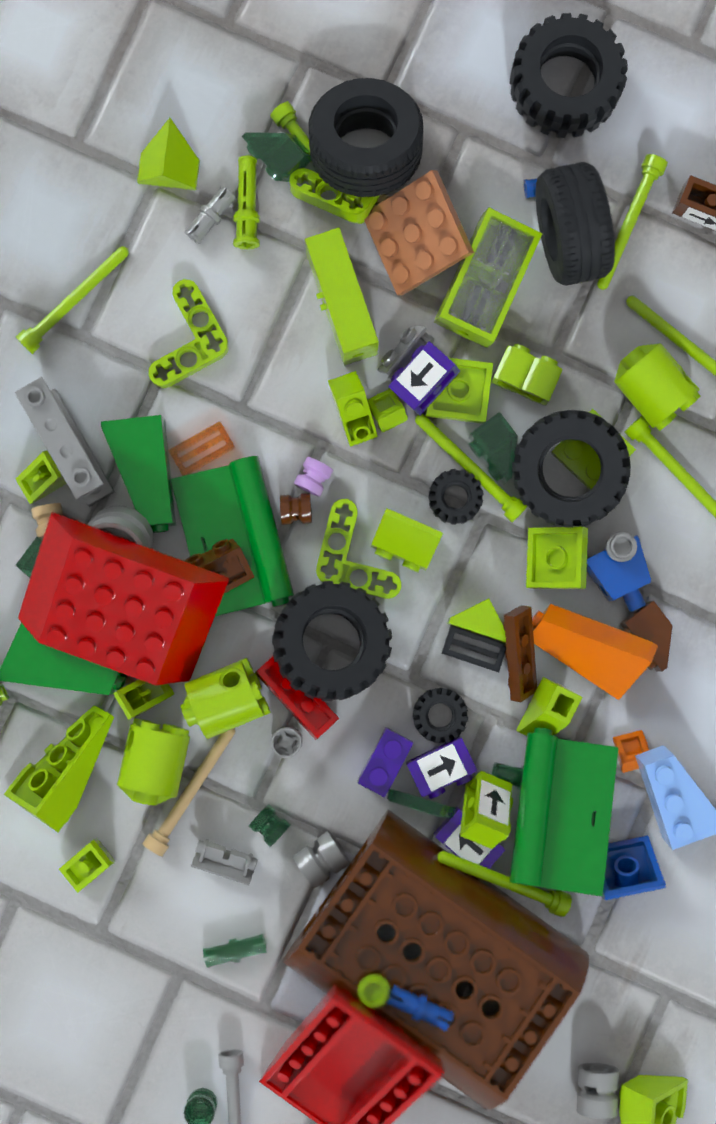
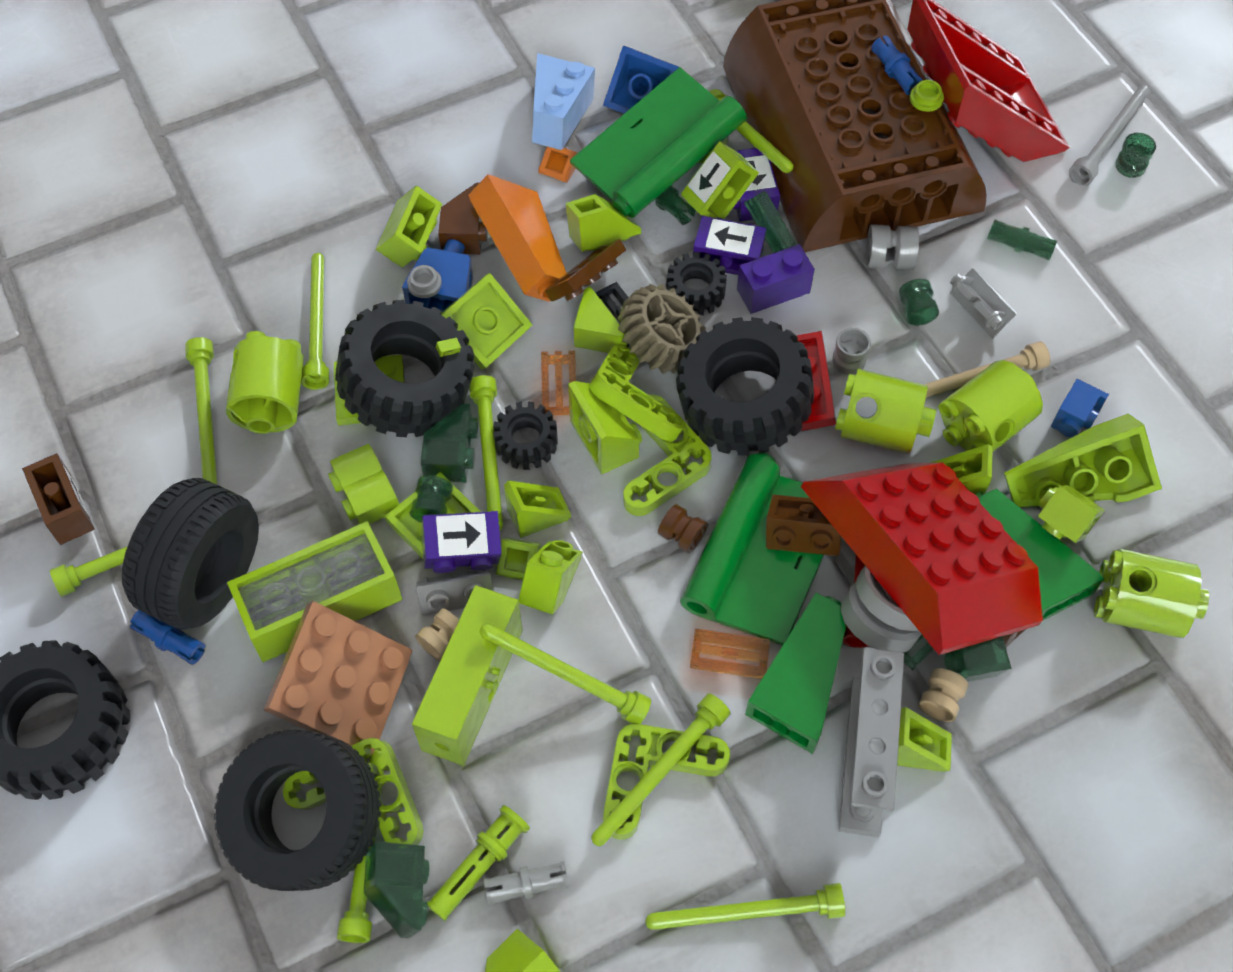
camera: 140 degrees left, 25 degrees down
lime slope [59,838,116,893] -> none
lavender wheel [294,457,334,497] -> none
none -> lime brick [375,185,443,268]
none -> clear green wheel [409,475,453,523]
none -> tan wheel [415,608,459,661]
none -> lime piece [436,338,461,357]
none -> lime piece [480,624,651,724]
none -> lime slope [504,480,572,538]
none -> clear orange tile [541,350,576,416]
none -> lime beam [589,344,685,442]
none -> lime piece [591,693,731,846]
none -> dark tan gear [618,284,706,374]
none -> lime brick [1038,485,1106,543]
none -> blue brick [1050,379,1109,438]

